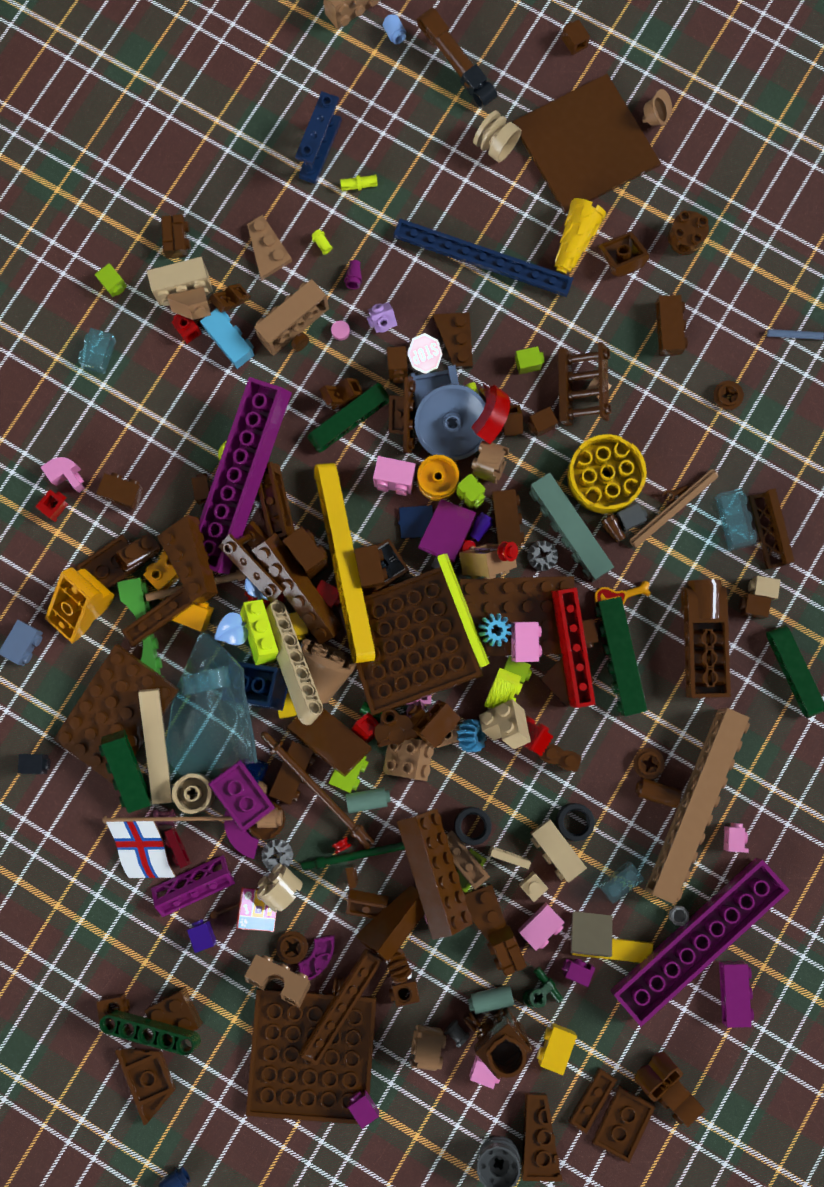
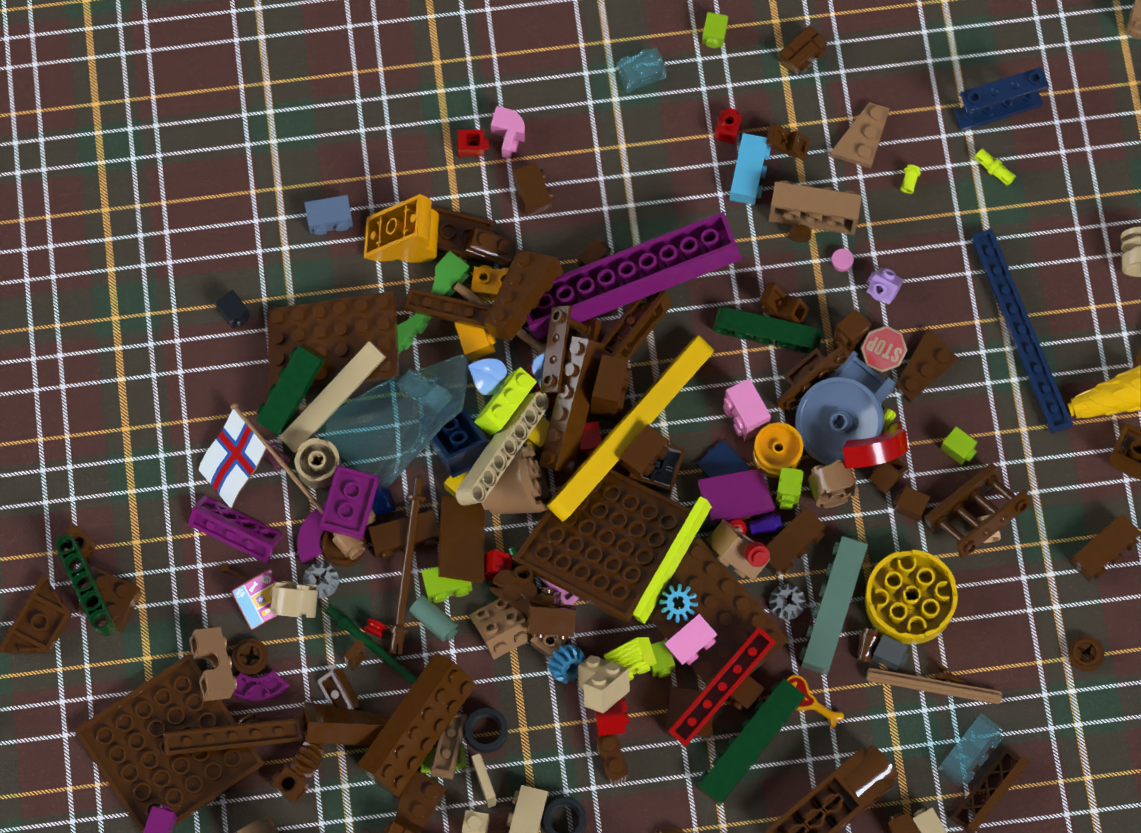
camera: 50 degrees right, 10 degrees down
tan brick [147,257,213,306] -> none
dark red plate [164,828,191,869] -> none
medium nougat slope [167,286,211,320] -> none
dark purple brick [187,919,217,953] -> none
magenta cone [344,260,362,289] -> none

